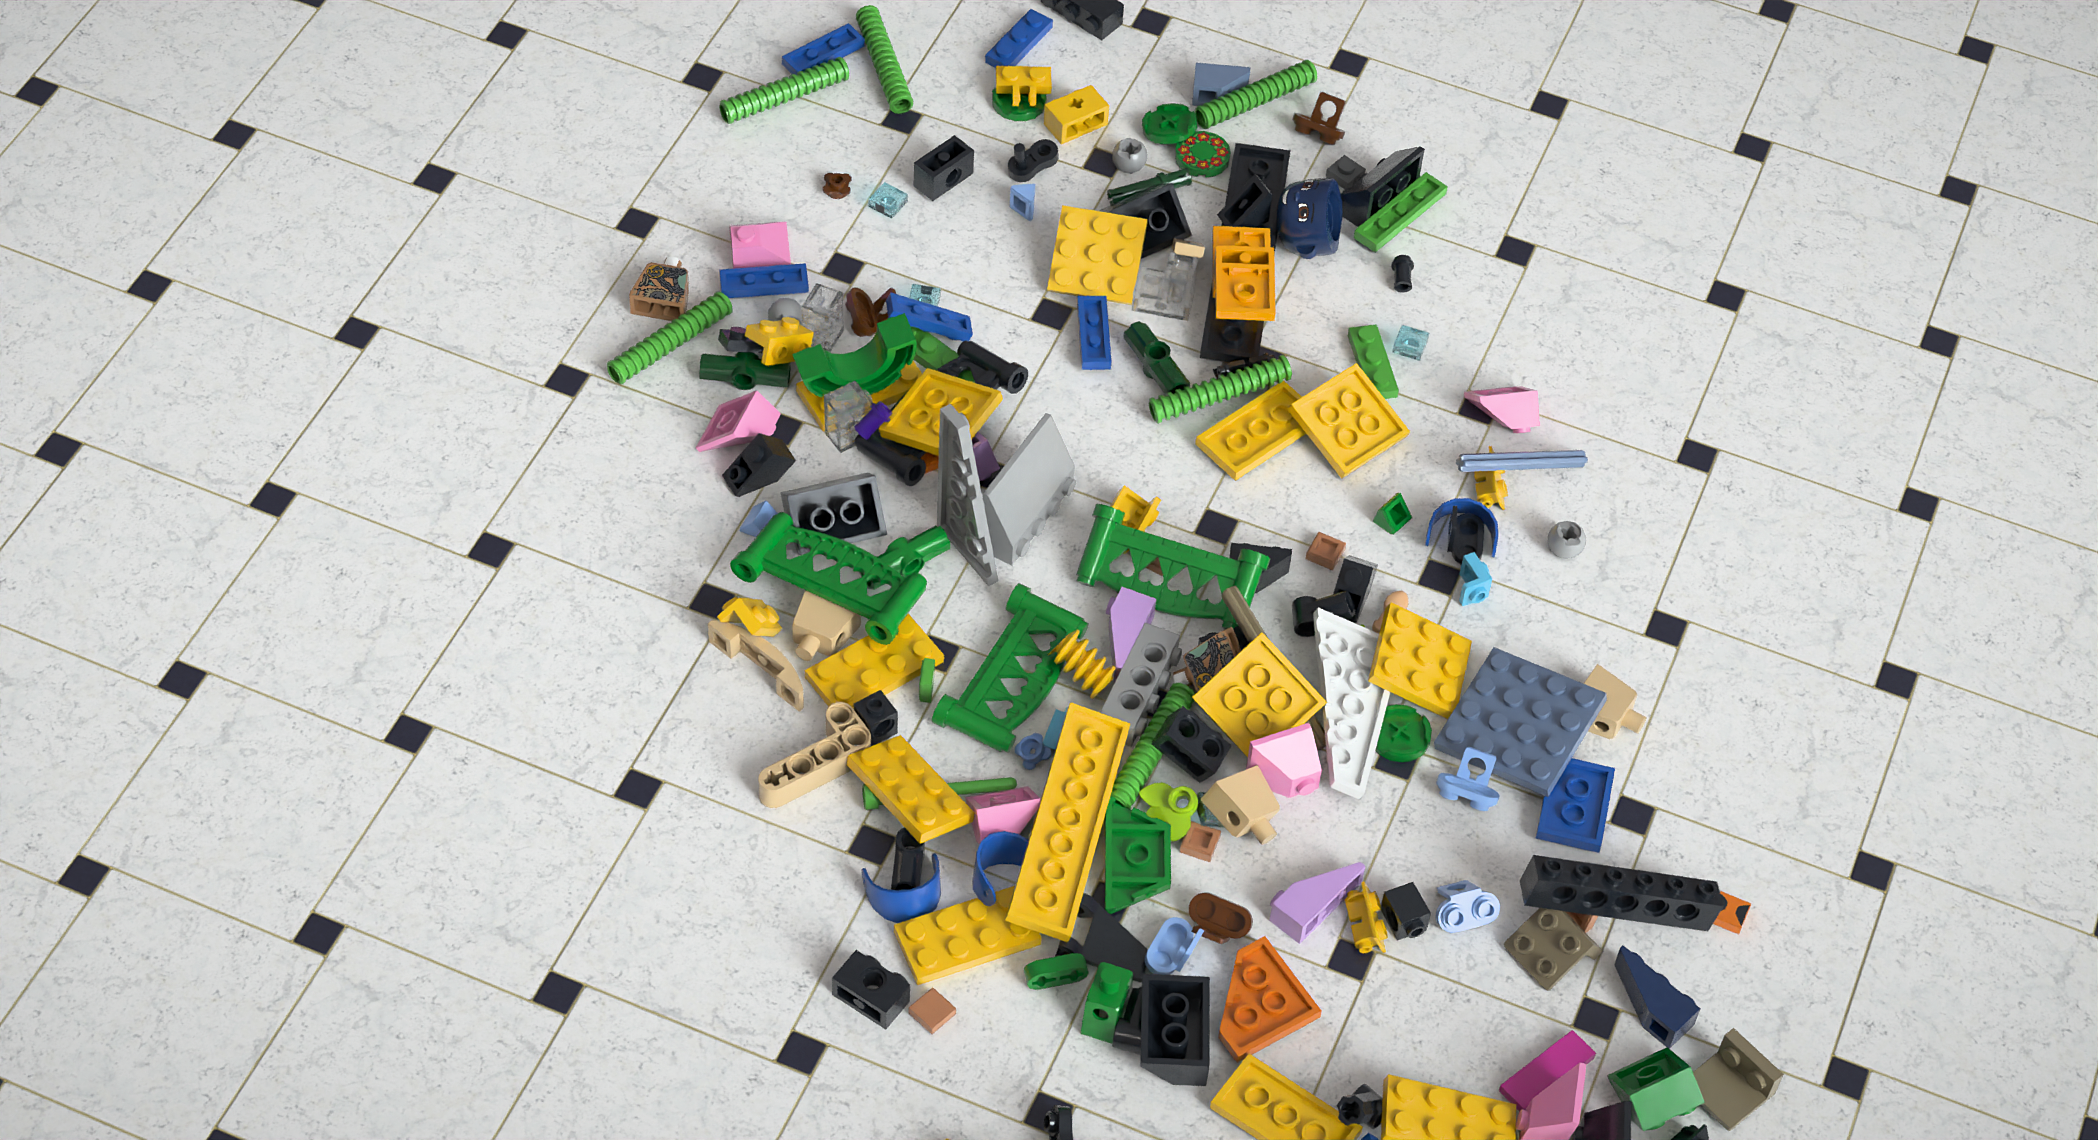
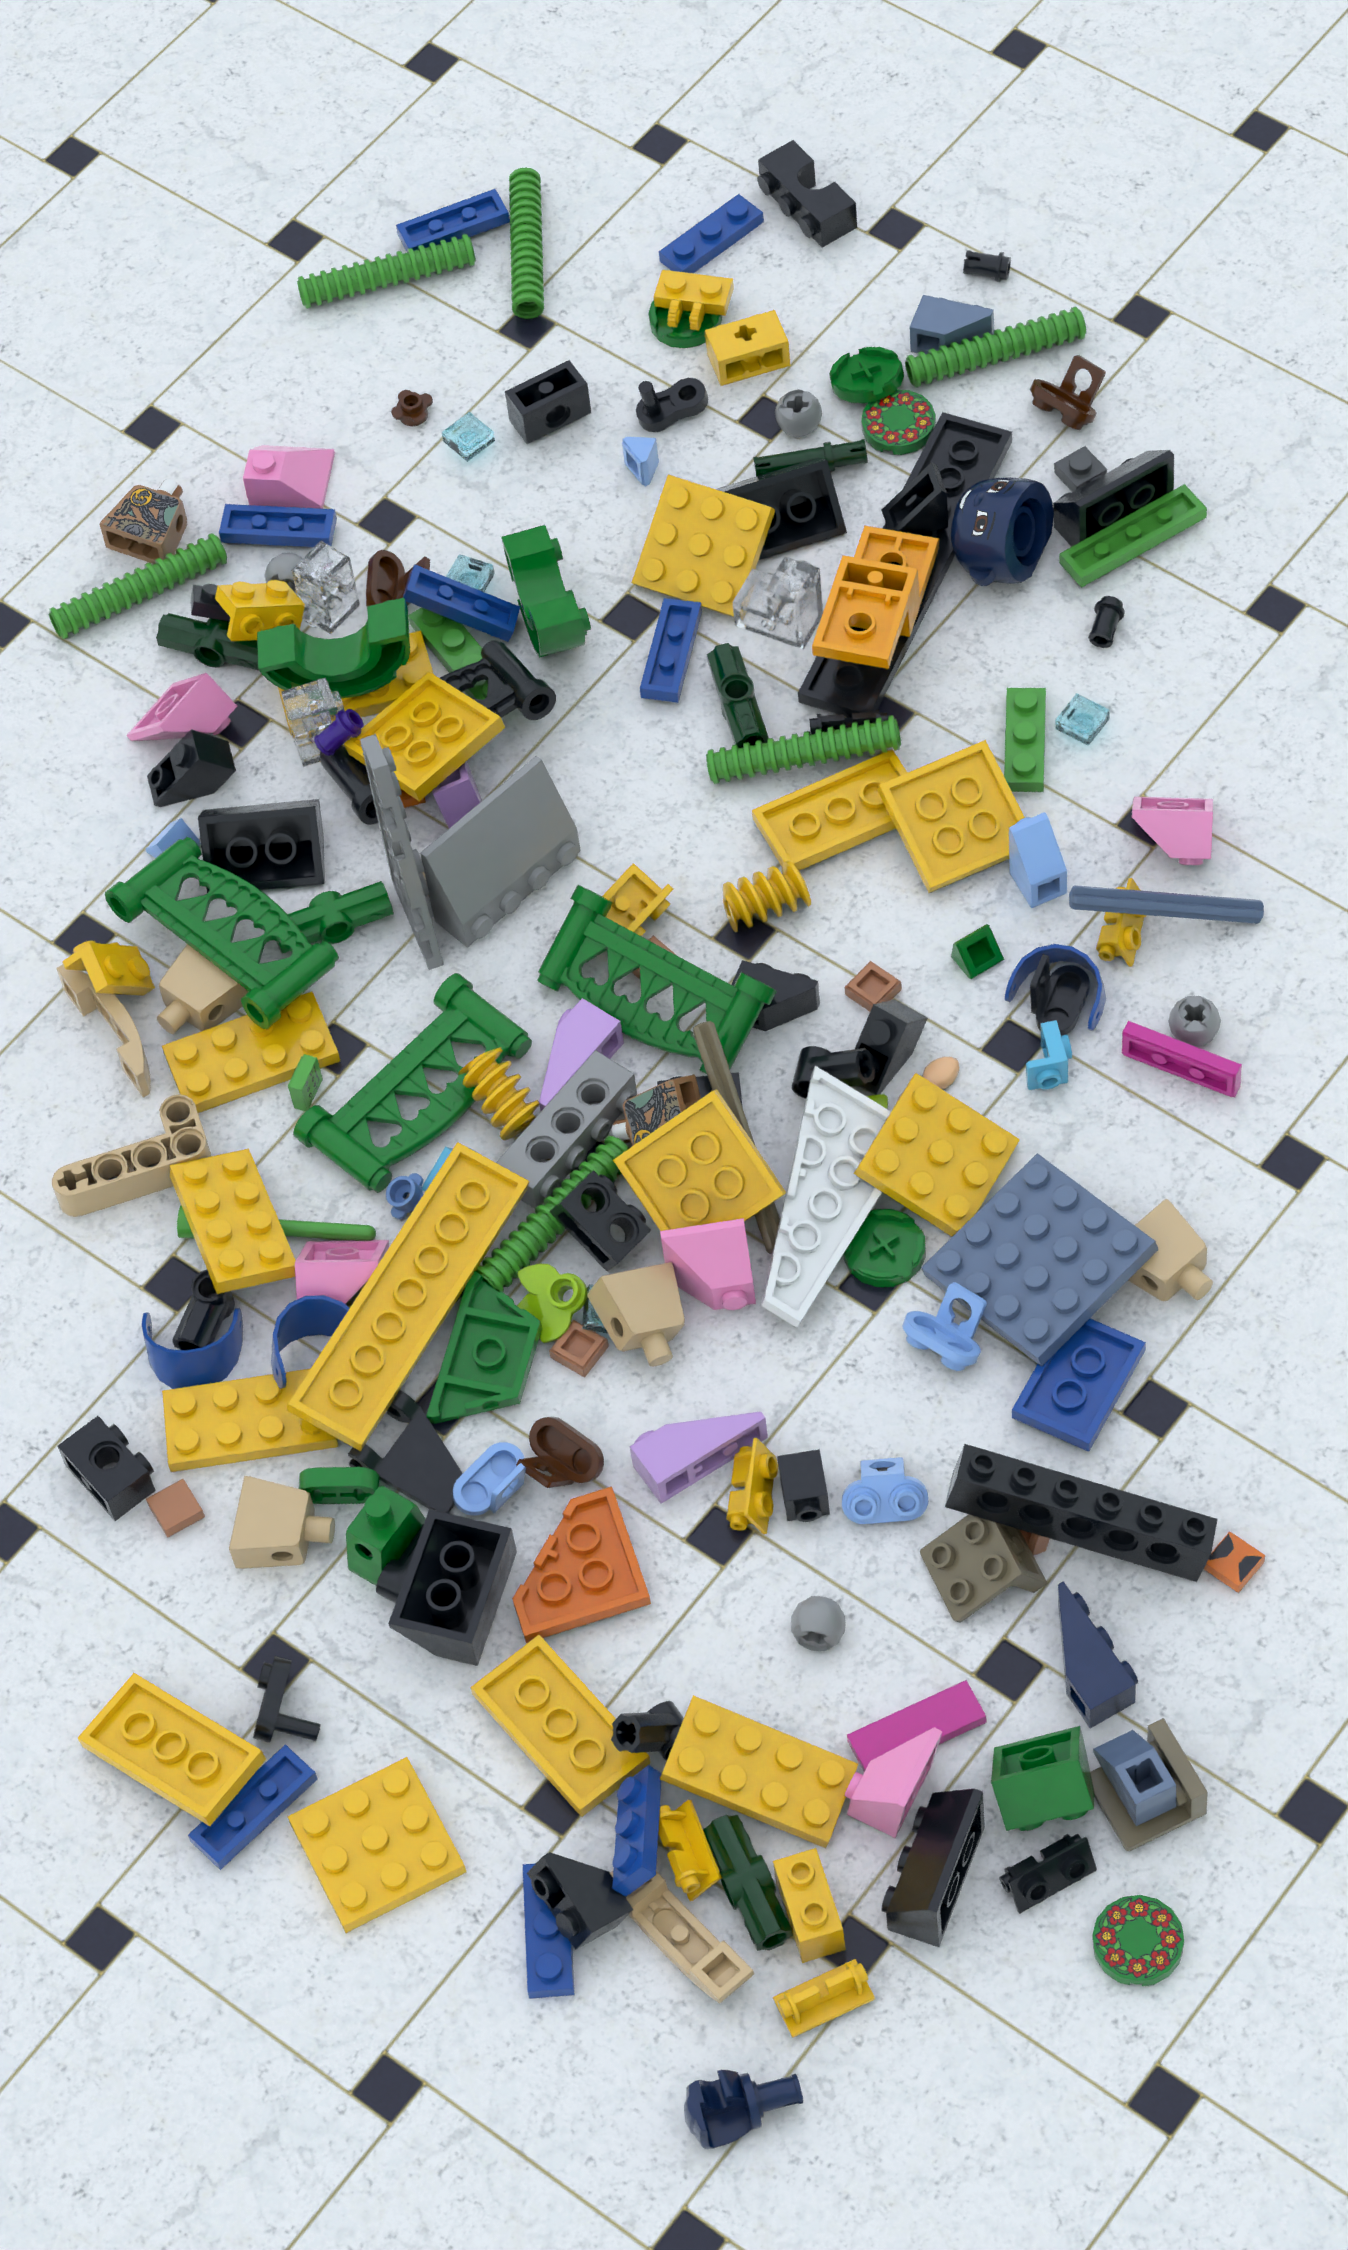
camera: 25 degrees right, 5 degrees up
black brick [854,690,898,746] -> none
tan tile [1172,238,1205,258] -> none
none -> tan torso [229,1476,335,1569]
none -> green brick [501,525,591,658]
none -> yellow piece [722,861,811,933]
none -> light grey piece [791,1596,846,1651]
none -> black pin [963,250,1011,282]
none -> light blue slope [1009,812,1067,908]
none -> sand blue slope [1093,1730,1176,1826]
none -> dark pink tile [1122,1021,1242,1098]

